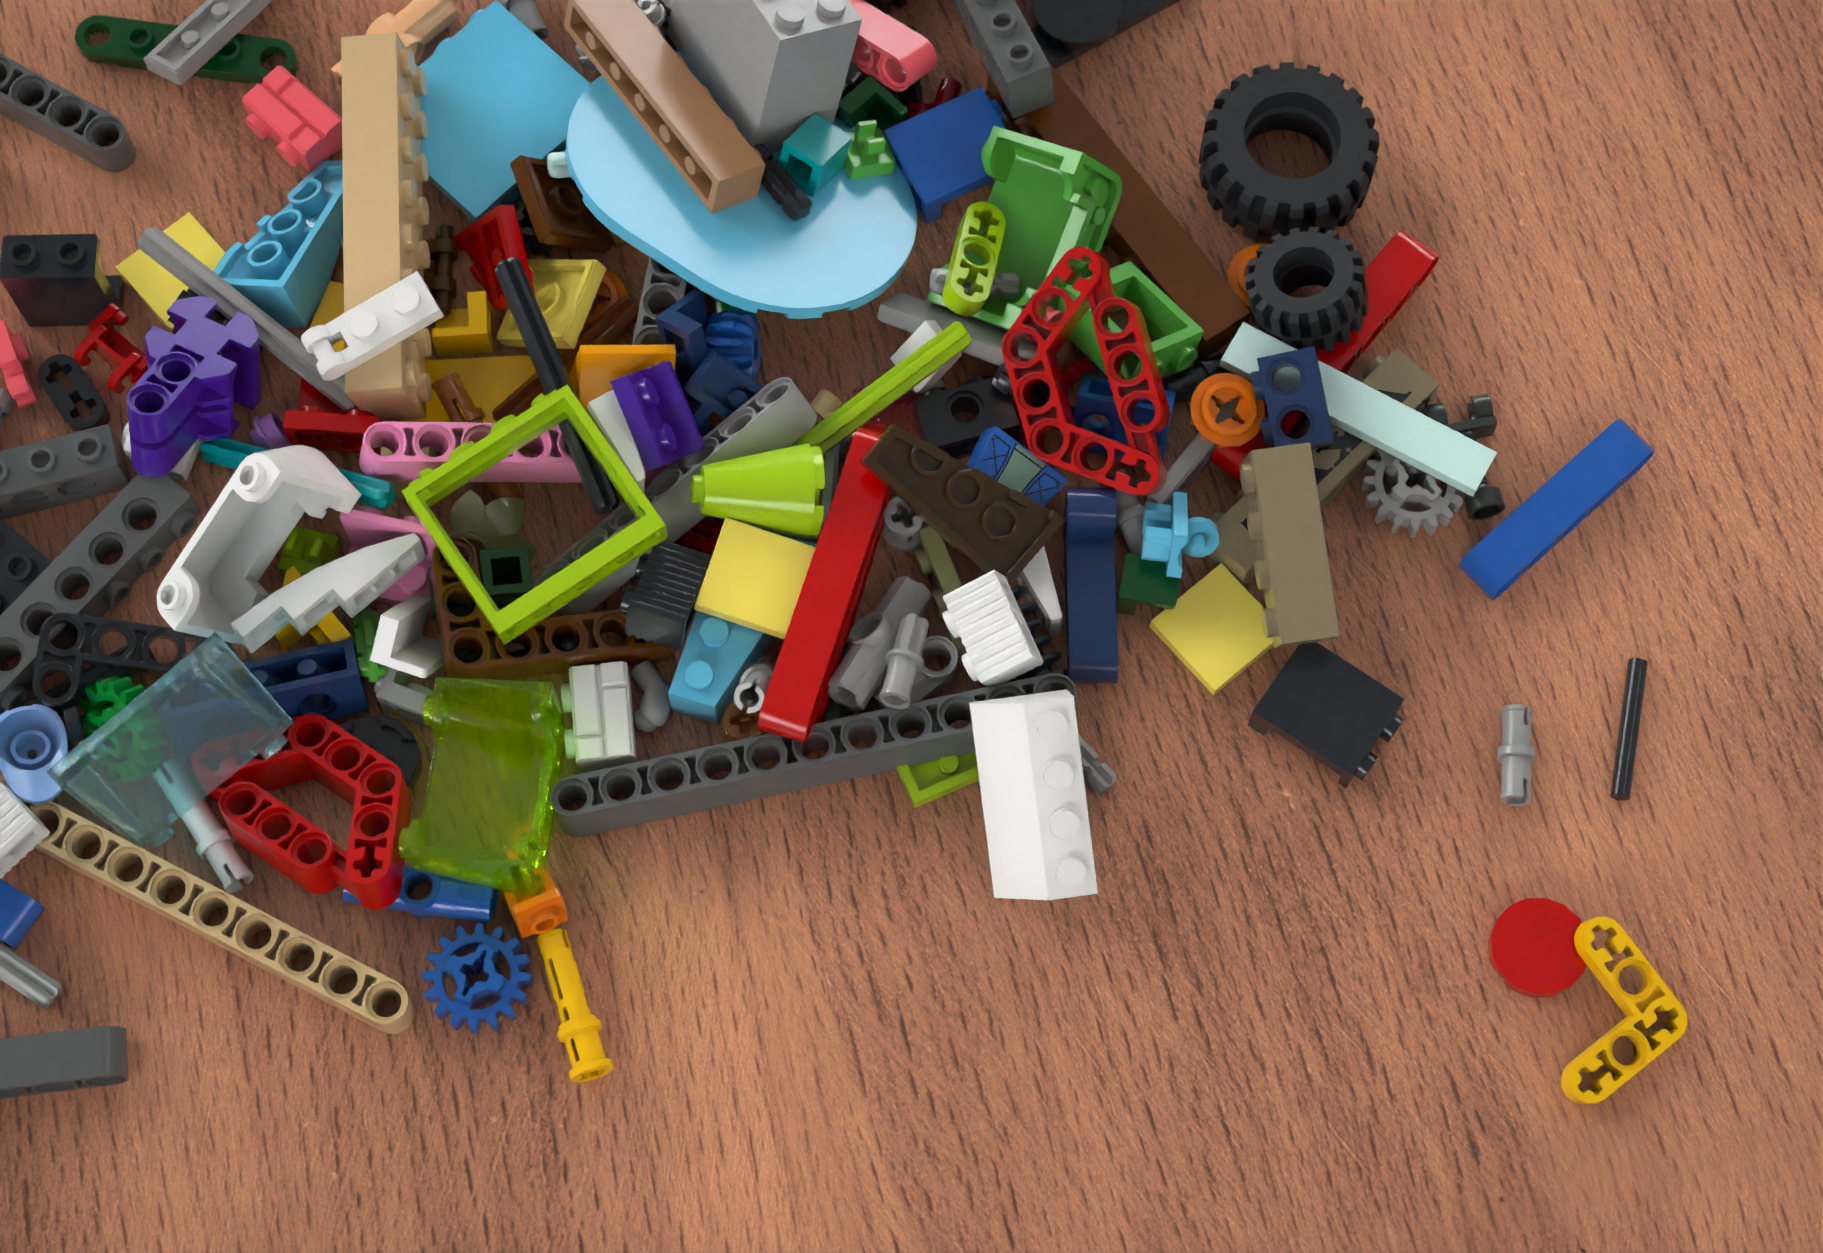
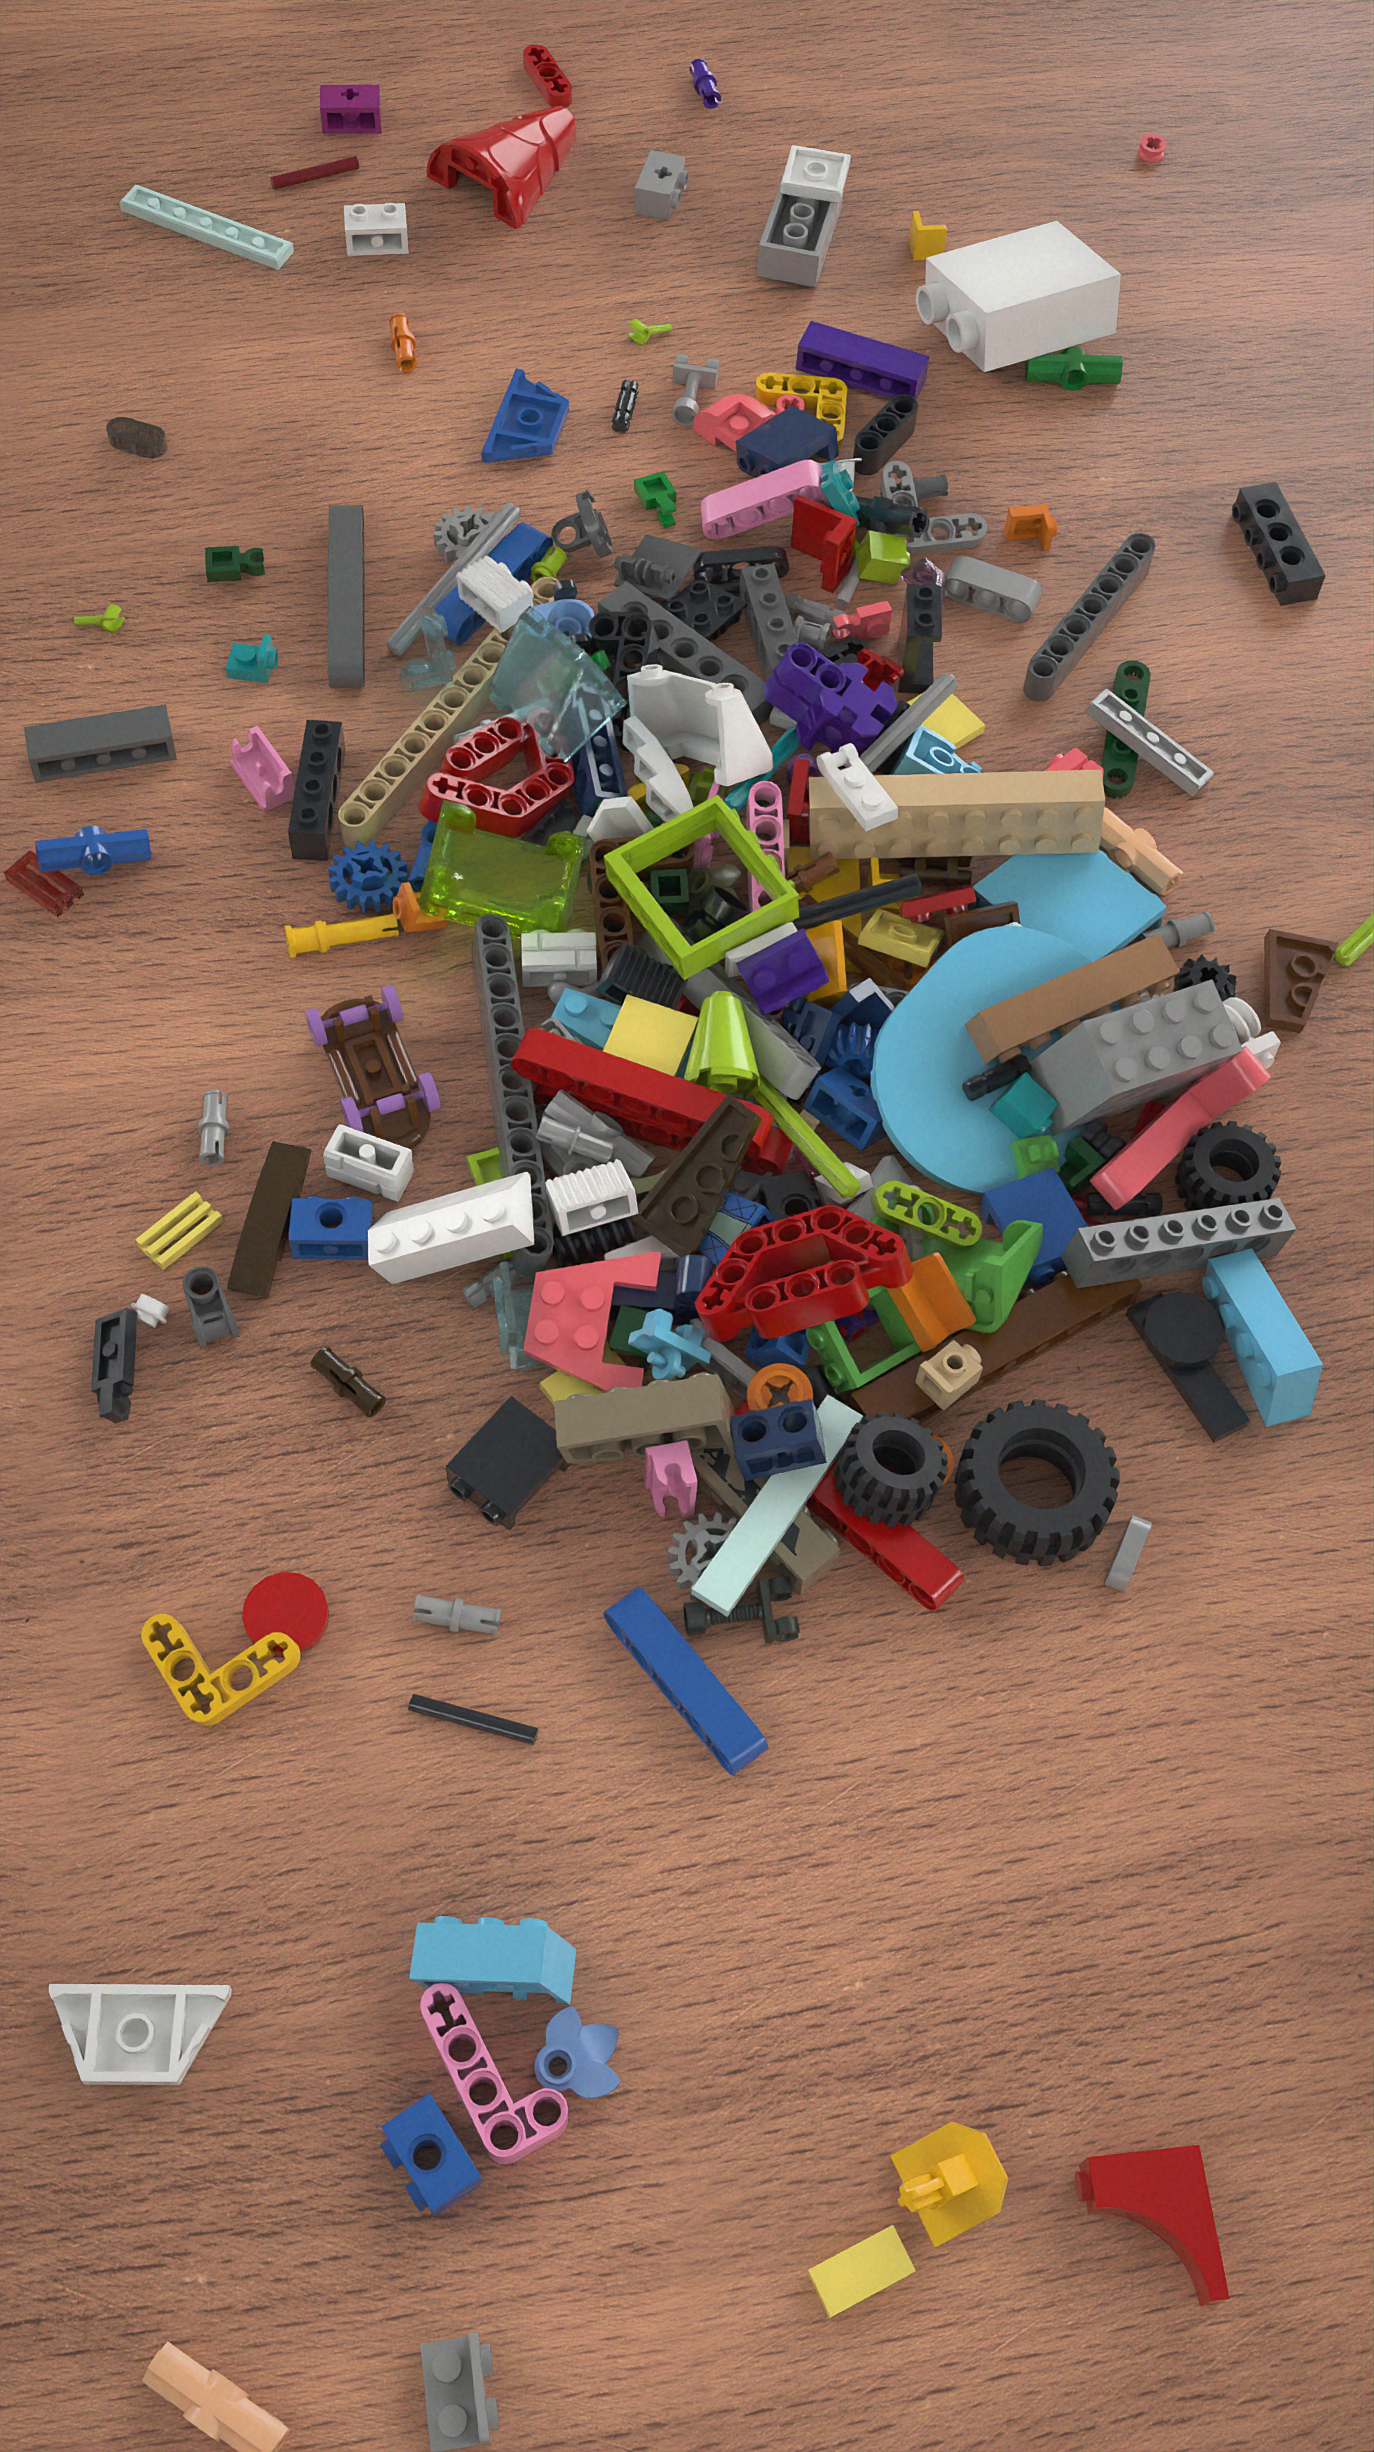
camera: 90 degrees right, 10 degrees down
none -> black hinge [91,1308,137,1424]
none -> white plate [130,1294,170,1328]
none -> light yellow tile [135,1191,223,1271]
none -> dark grey piece [183,1266,240,1349]
none -> light grey pin [198,1089,229,1167]
none -> teal bracket [225,634,279,683]
none -> dark brown slope [227,1141,312,1298]
none -> bright pink hinge [230,726,295,813]
none -> black brick [288,720,346,861]
none -> blue brick [289,1196,375,1260]
none -> reddish brown piece [304,984,441,1149]
none -> dark brown pin [310,1347,386,1417]
none -> white brick [323,1124,414,1202]
none -> clear light blue bracket [397,605,456,691]
none -> clear light blue bracket [493,1261,546,1369]
none -> coral wing [523,1252,661,1393]
none -> bright pink hinge [644,1440,698,1517]
none -> black wheel [682,884,750,943]
none -> light grey bush [794,616,832,652]
none -> blue brick [803,1065,886,1151]
none -> orange panel [886,1252,976,1352]
none -> tan brick [915,1340,983,1411]
none -> light grey beam [1104,1514,1152,1593]

